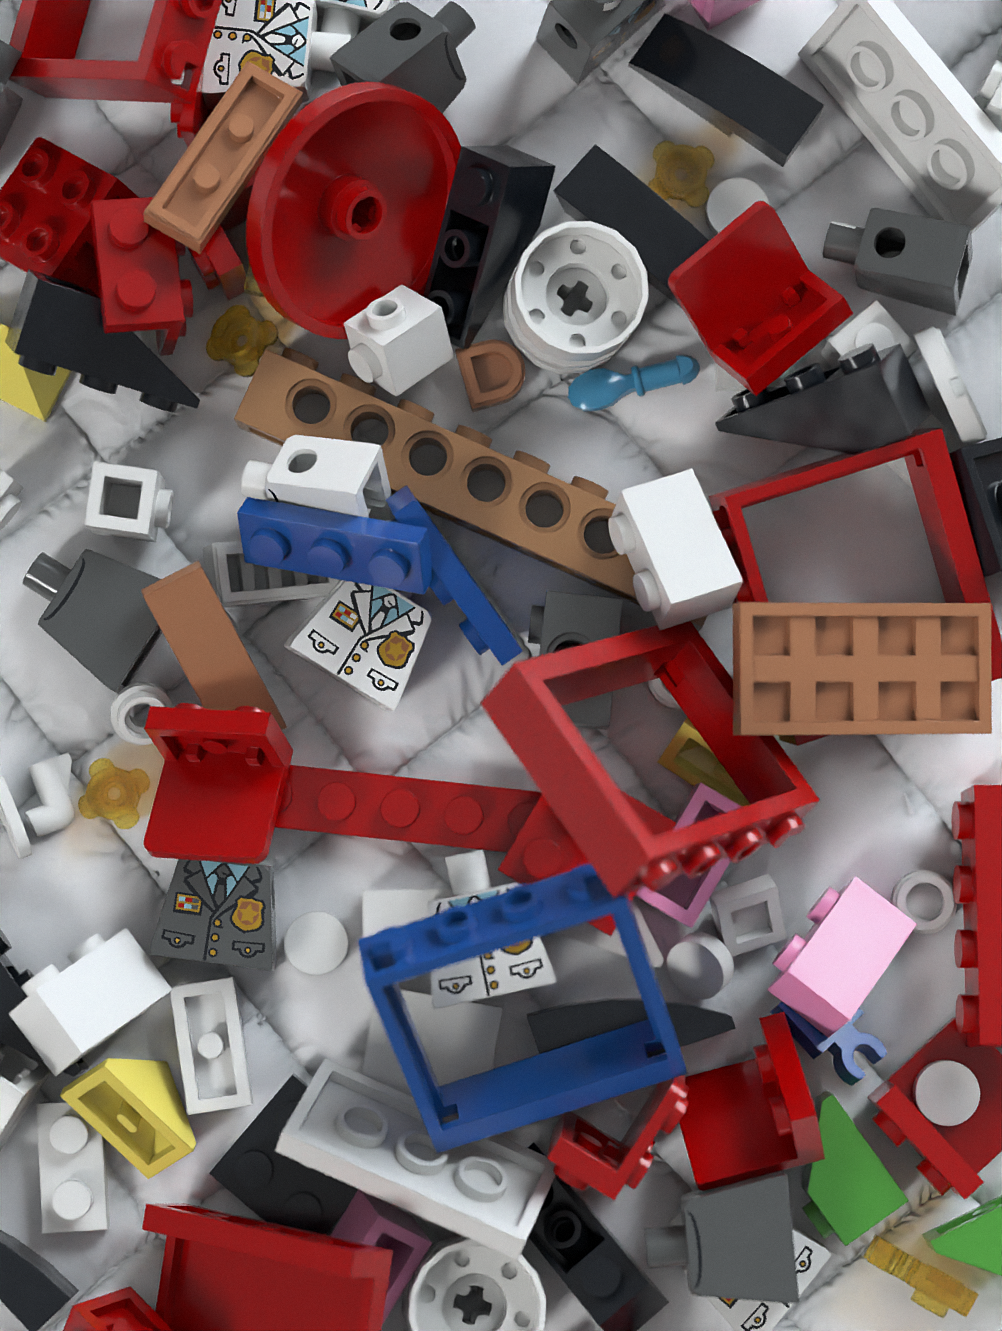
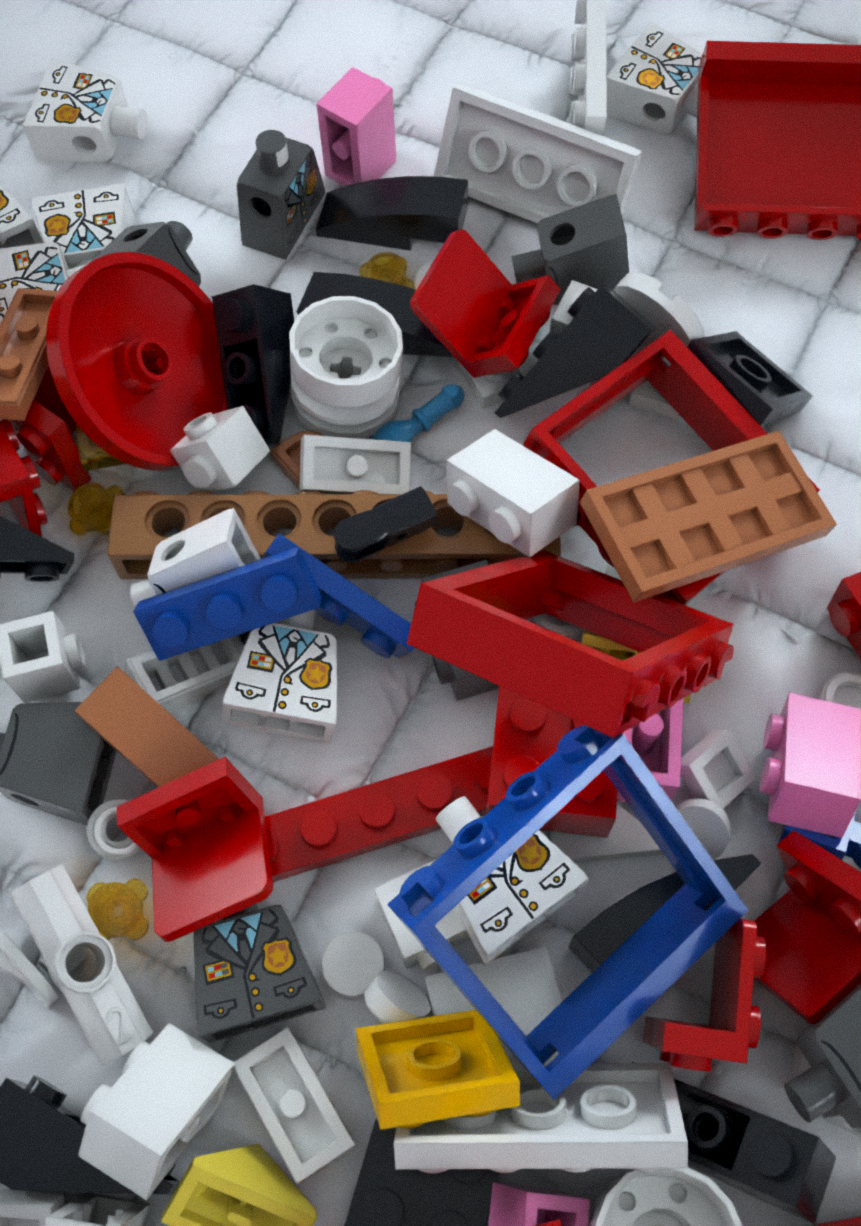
camera: 20 degrees left, 20 degrees down
none -> white piece [9,864,154,1065]
none -> white plate [299,435,411,494]
none -> black bar [334,486,437,563]
none -> yellow plate [355,1010,520,1130]
none -> white tile [364,970,431,1024]

